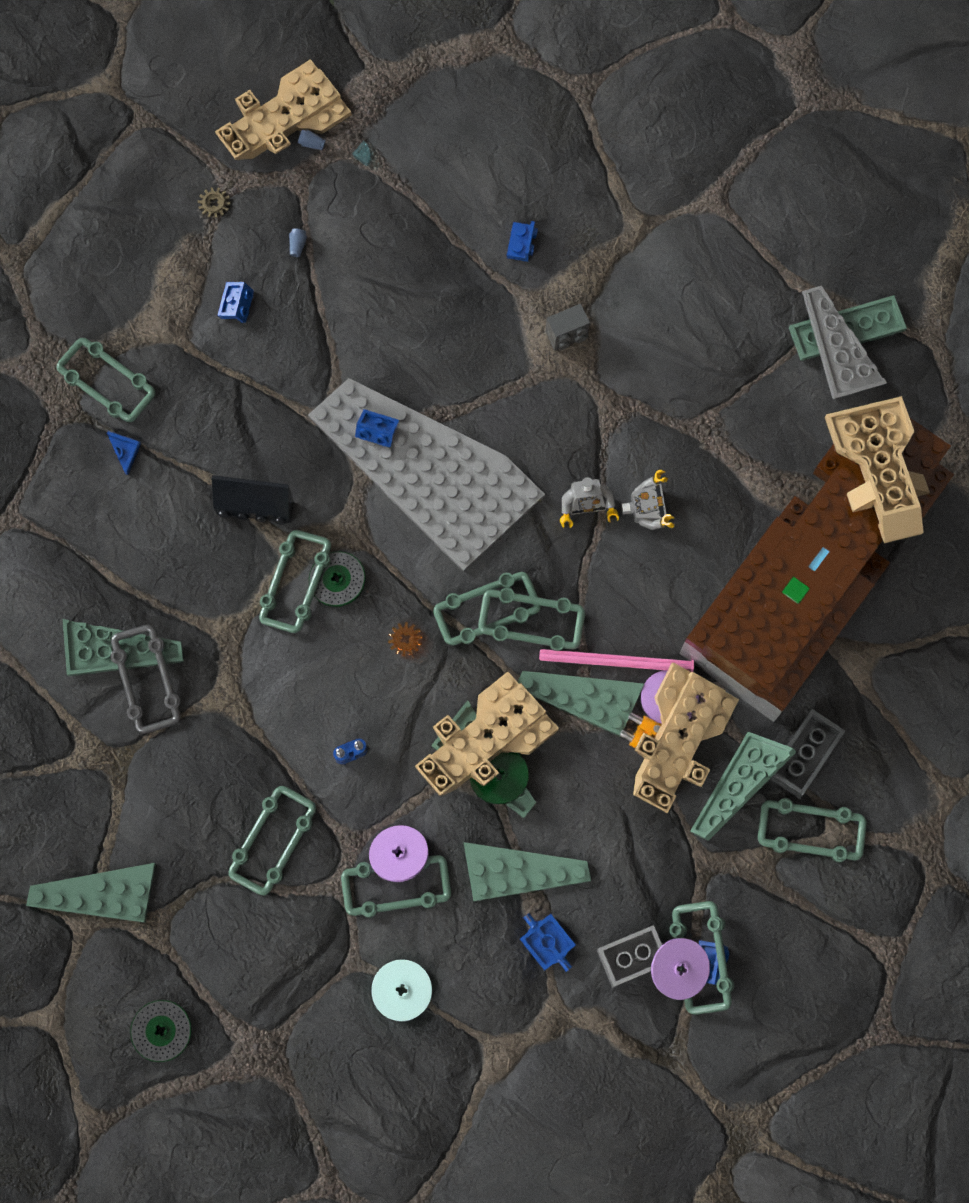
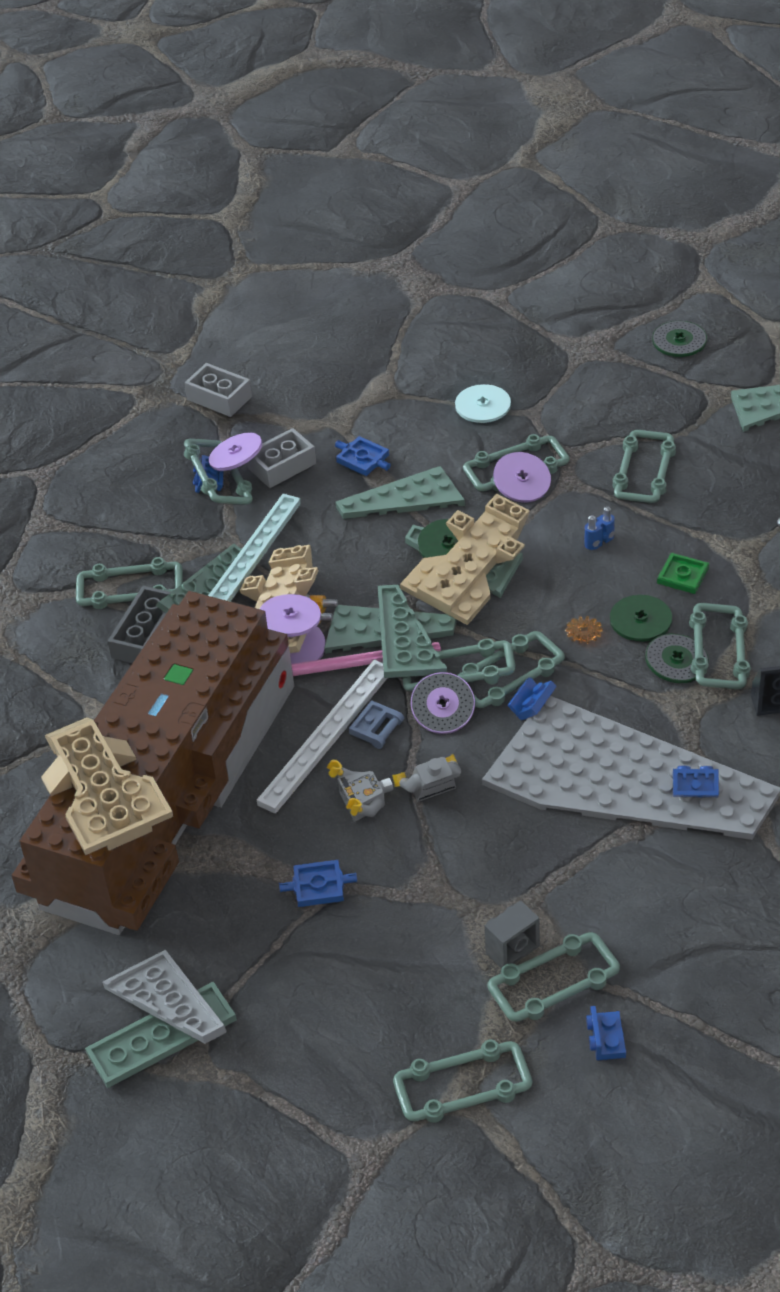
camera: 170 degrees right, 30 degrees down
none -> light grey brick [184,363,252,417]
none -> light aqua plate [208,494,300,602]
none -> white plate [257,660,387,814]
none -> lavender piece [260,594,321,637]
none -> blue plate [279,860,357,907]
none -> sand blue plate [349,700,404,749]
none -> sand green wing [378,585,447,678]
none -> sand green bar [393,1039,533,1123]
none -> piece [411,672,475,734]
none -> sand green bar [487,932,620,1022]
none -> blue bracket [508,677,557,721]
none -> dark green piece [610,595,672,641]
none -> green tile [657,553,709,594]

